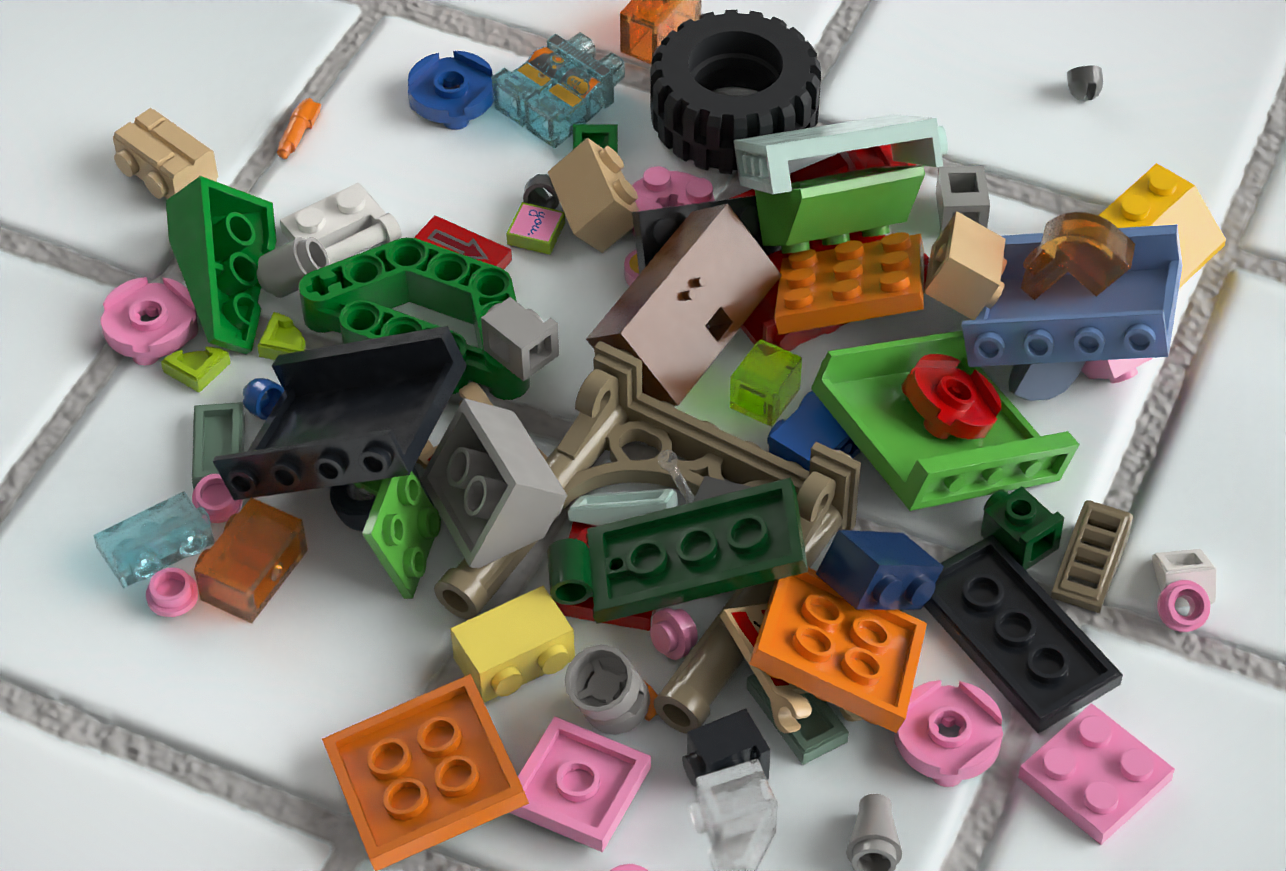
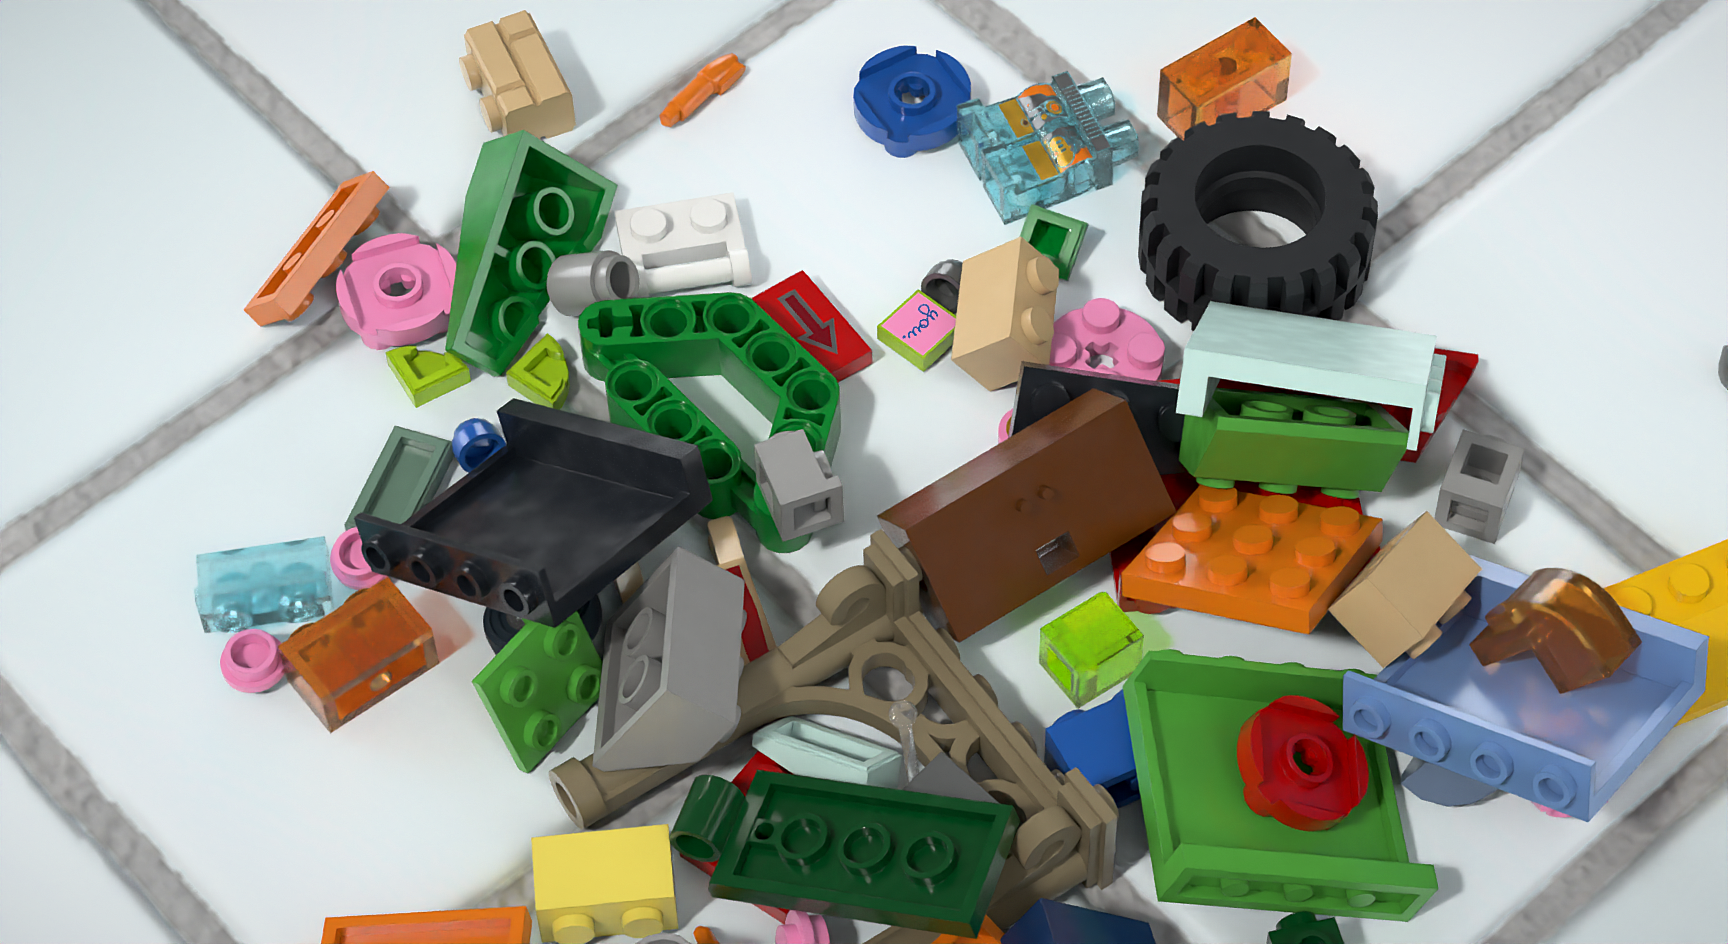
camera: 25 degrees right, 5 degrees up
none -> orange plate [244,171,390,327]

